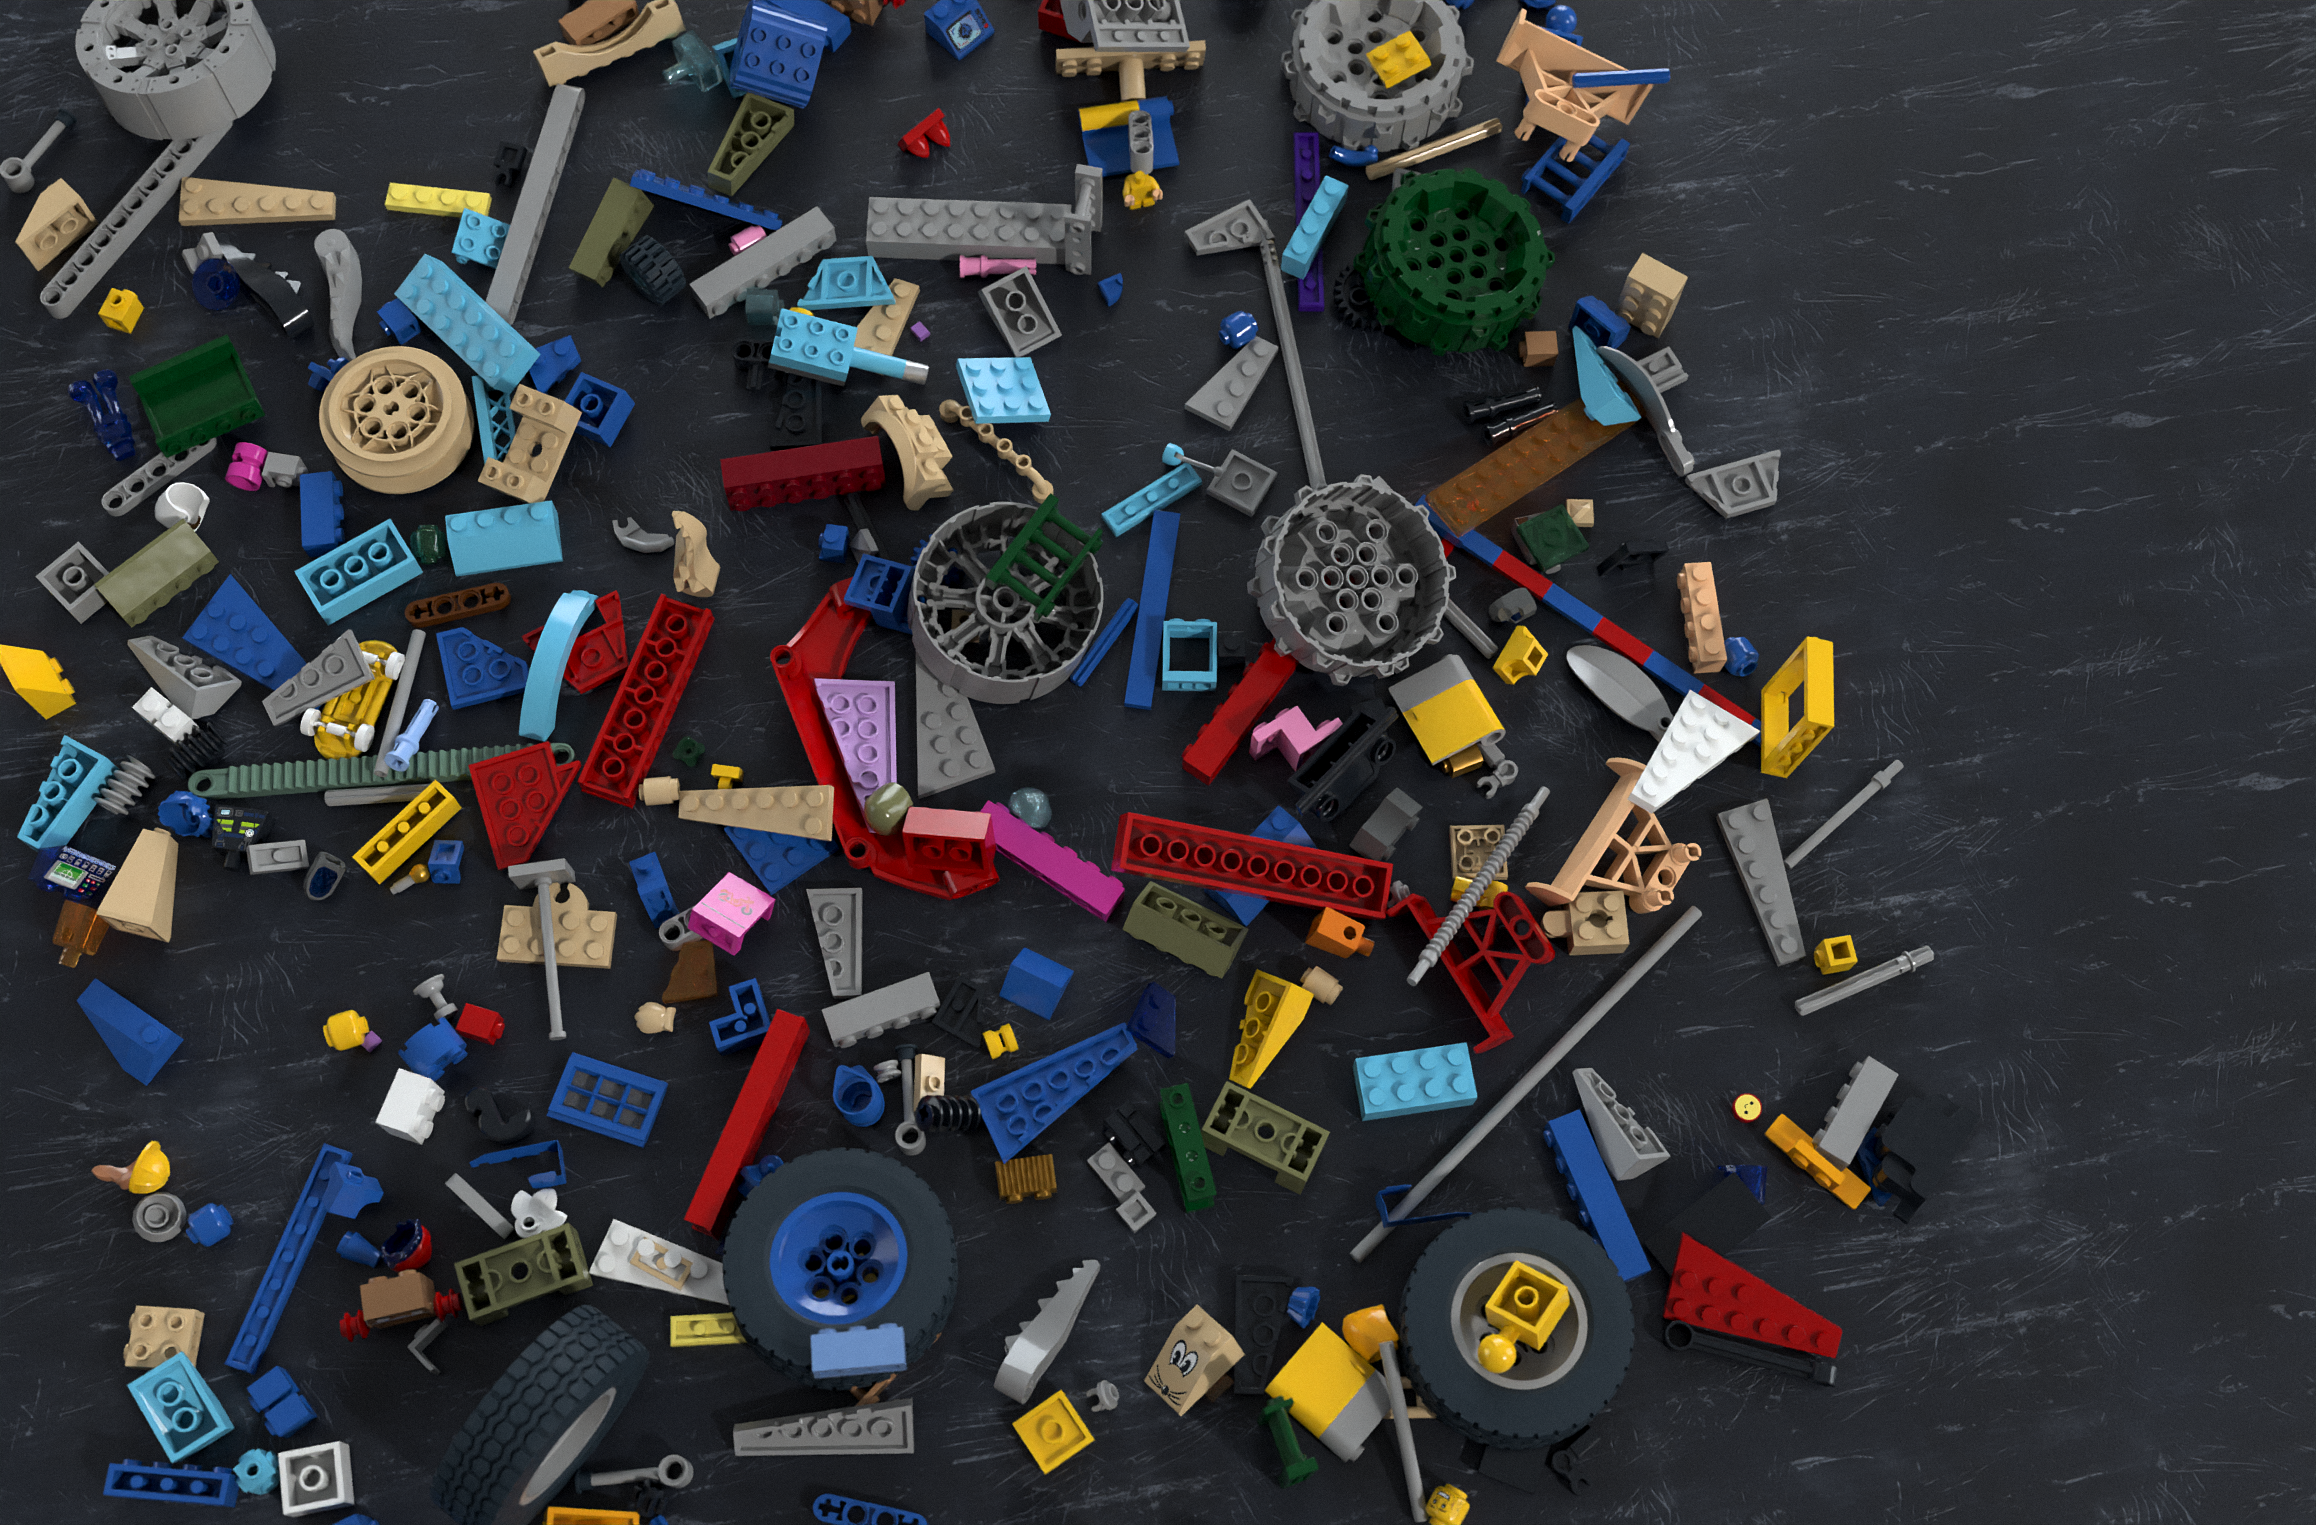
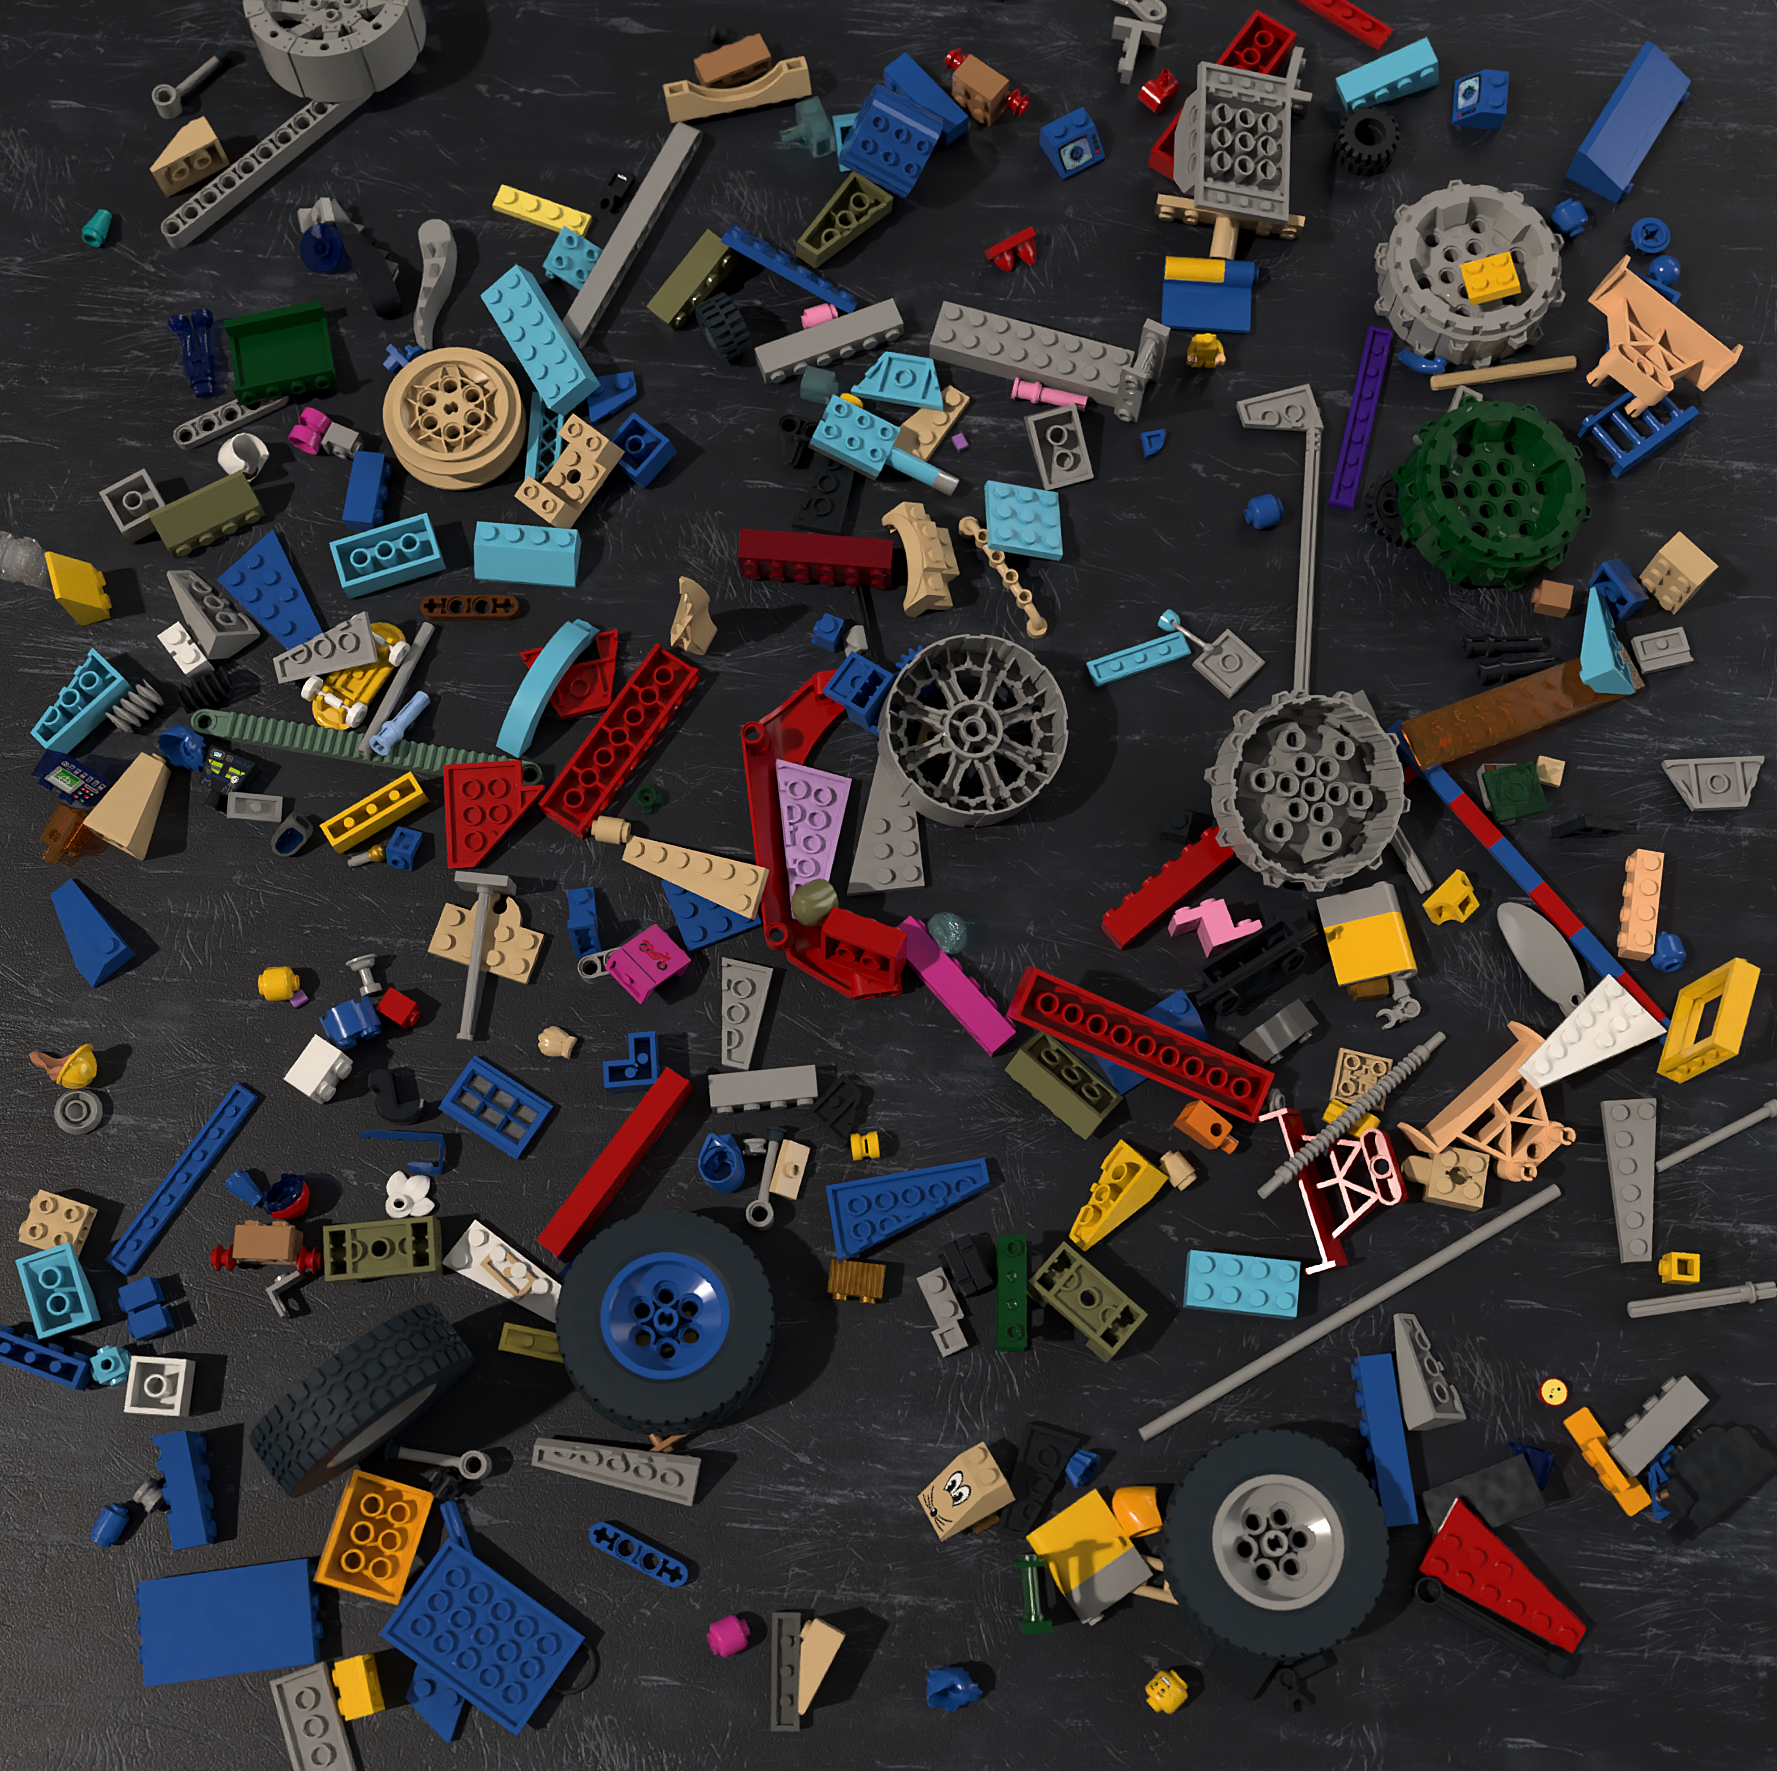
camera: 20 degrees right, 5 degrees up
yellow brick [98,288,144,334] -> none
tan wing [179,177,336,226] -> none
blue head [186,1203,234,1247] -> none
blue brick [322,1161,384,1219] -> none
light grey axle [325,783,431,806] -> none
blue brick [377,298,422,345] -> none
clear green head [410,525,446,565] -> none
blue plate [436,627,529,710] -> none
light grey beam [445,1173,515,1239] -> none
light grey piece [613,517,674,553] -> none
clear orange wing [662,940,718,1003] -> none
yellow tile [711,764,744,789] -> none
blue hips [737,1155,783,1197] -> none
medium blue brick [811,1323,907,1379] -> none
black piece [915,1095,981,1132] -> none
dark green fence [985,493,1103,622] -> none
light grey animal [994,1260,1100,1404] -> none
blue slope [999,947,1074,1021] -> none
yellow plate [1012,1390,1094,1475] -> none
blue axle [1070,598,1138,687] -> none
light grey plate [1086,1380,1119,1411] -> none
blue tile [1124,510,1180,710] -> none
clear blue wing [1125,981,1175,1058] -> none
light grey beam [1128,110,1154,175] -> none
medium azure window [1162,618,1217,692] -> none
light grey wing [1185,336,1278,431] -> none
medium azure brick [1281,176,1349,280] -> none
blue piece [1375,1185,1473,1228] -> none
light grey piece [1379,1341,1429,1522] -> none
yellow brick [1477,1260,1570,1373] -> none
dark grey rock [1488,587,1537,624] -> none
blue axle [1572,68,1670,88] -> none
light grey plant [1596,346,1695,476] -> none

